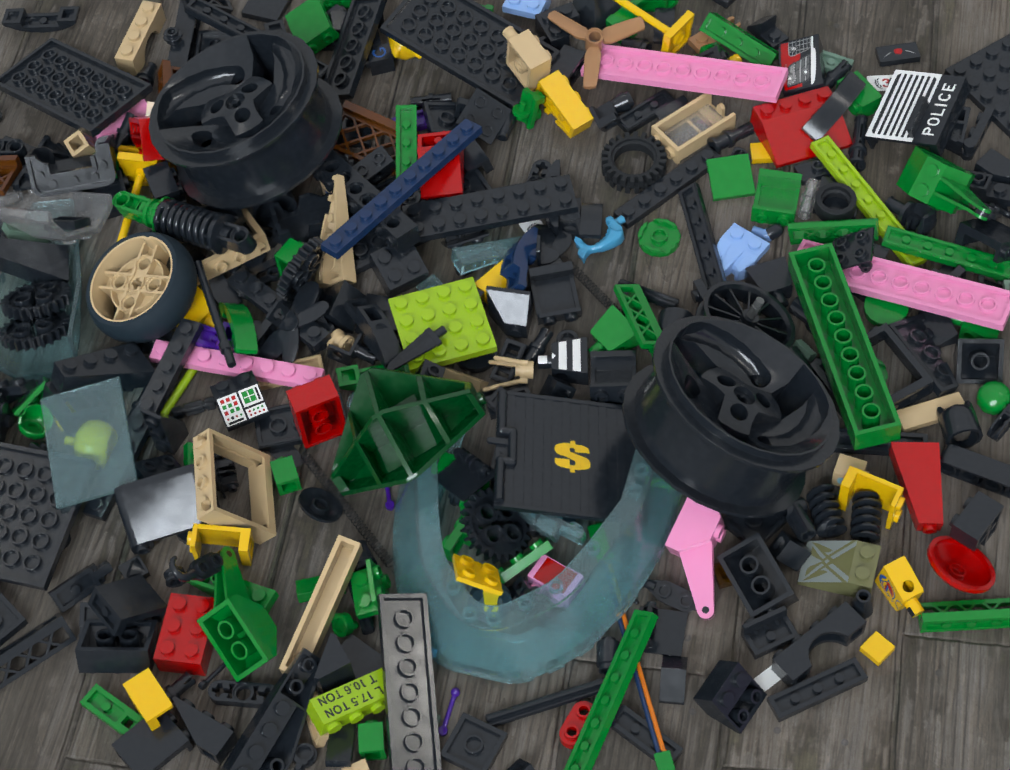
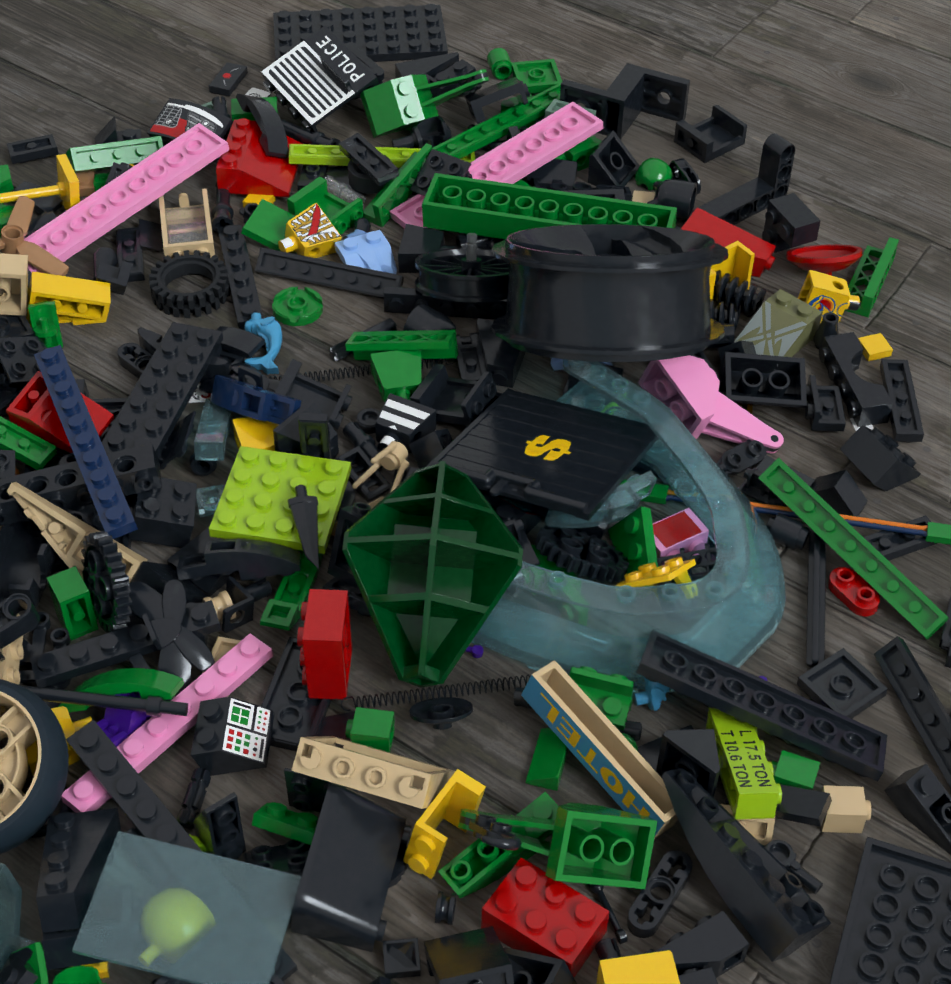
camera: 70 degrees left, 10 degrees down
none -> torso [278,203,342,258]
none -> black tile [298,413,331,459]
none -> black plate [339,133,399,186]

